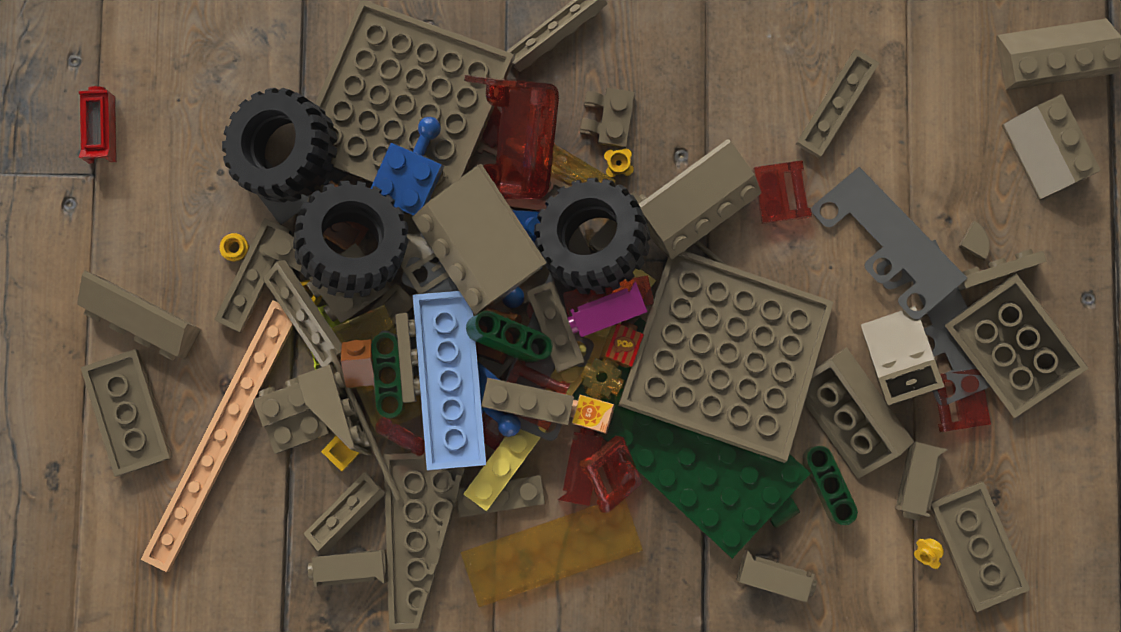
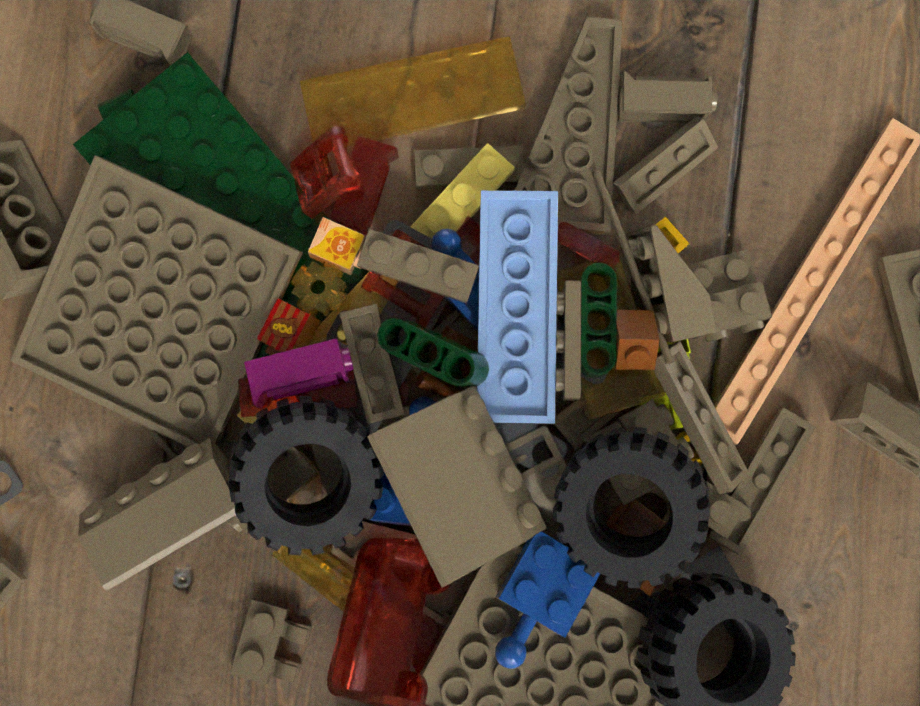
camera: 175 degrees left, 0 degrees up
yellow plate [220,233,249,262] -> none
yellow plate [604,148,634,178] -> none
clear red plate [753,161,812,224] -> none
dark green beam [803,446,858,525] -> none

